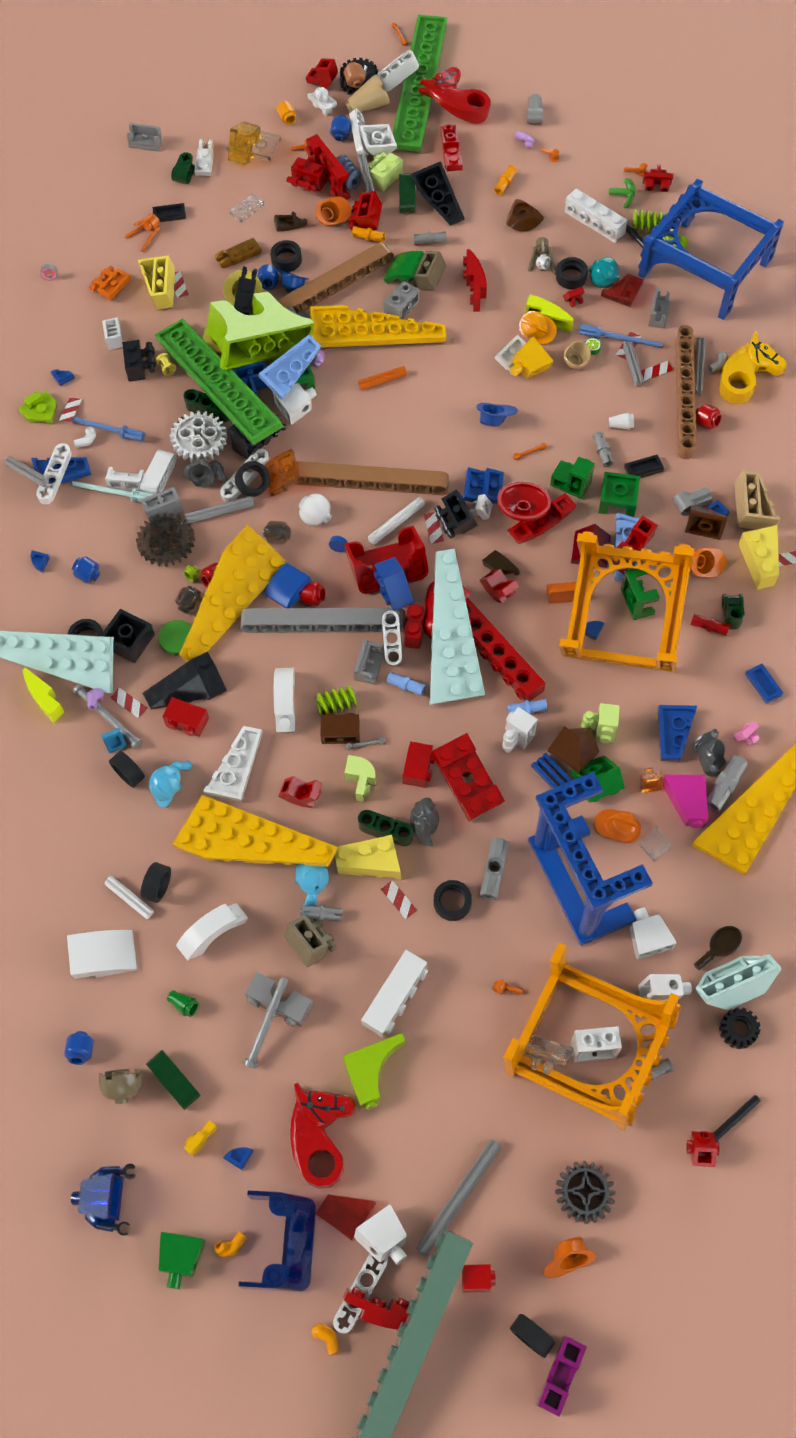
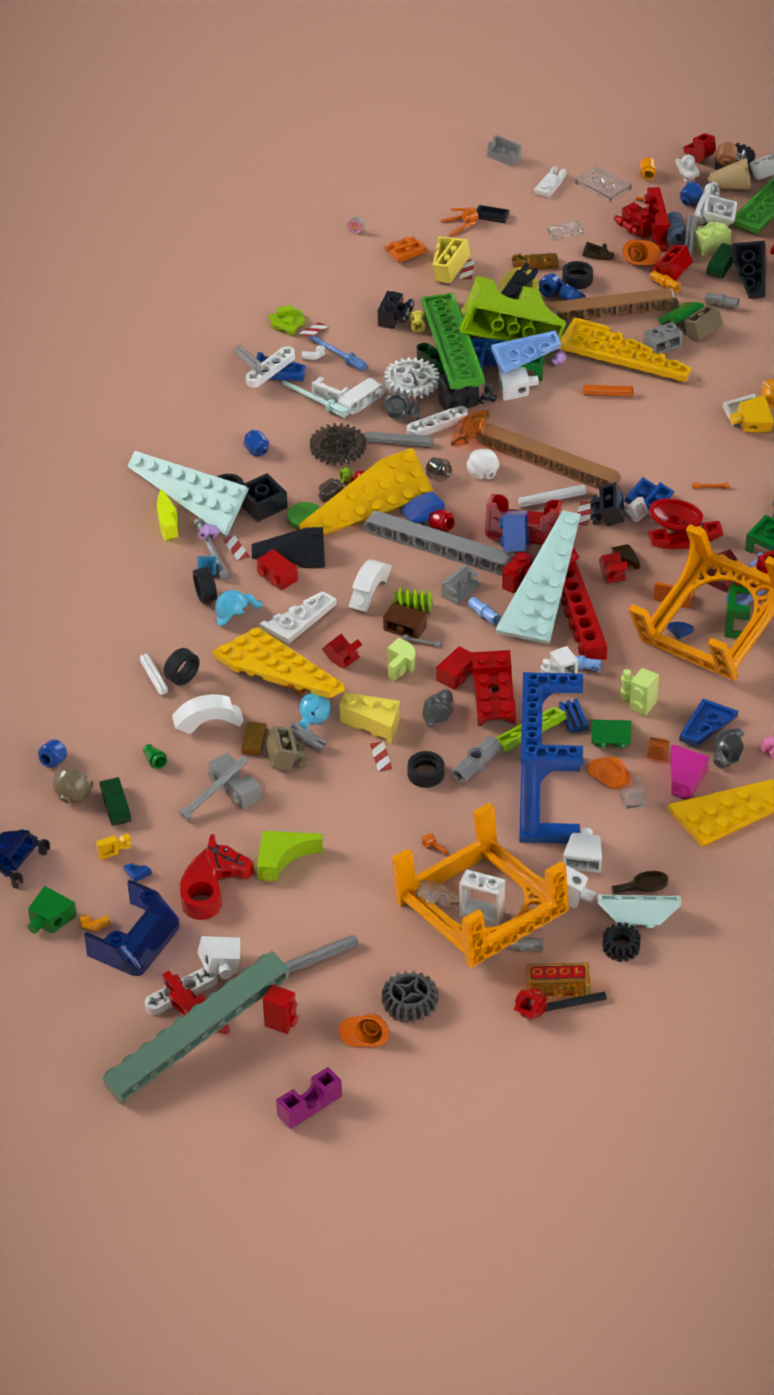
camera: 25 degrees right, 20 degrees down
blue tile [31,550,50,573] -> none
blue tile [51,369,75,386] -> none
white slope [67,930,137,980] -> none
white slope [102,317,124,350] -> none
light grey hinge [141,487,184,525] -> none
dark green piece [171,152,195,184] -> none
clear yellow brick [228,122,262,166] -> none
black tyre [235,461,270,497] -> none
light orange arm [311,1323,340,1355] -> none
clear red wing [315,1194,376,1241] -> none
blue tile [329,536,348,552] -> none
dark green beam [358,810,413,846] -> none
white brick [361,950,429,1038] -> none
white beam [382,610,402,666] -> none
red slope [463,249,487,312] -> none
blue piece [476,403,518,427] -> none
black tyre [510,1314,555,1358] -> none
reddish brown slope [547,726,599,773] -> none
green brick [550,457,595,499] -> none
light grey piece [707,755,748,812] -> none
none -> pearl gold tile [241,722,267,755]
none -> lime plate [496,706,567,752]
none -> clear yellow brick [525,963,590,997]

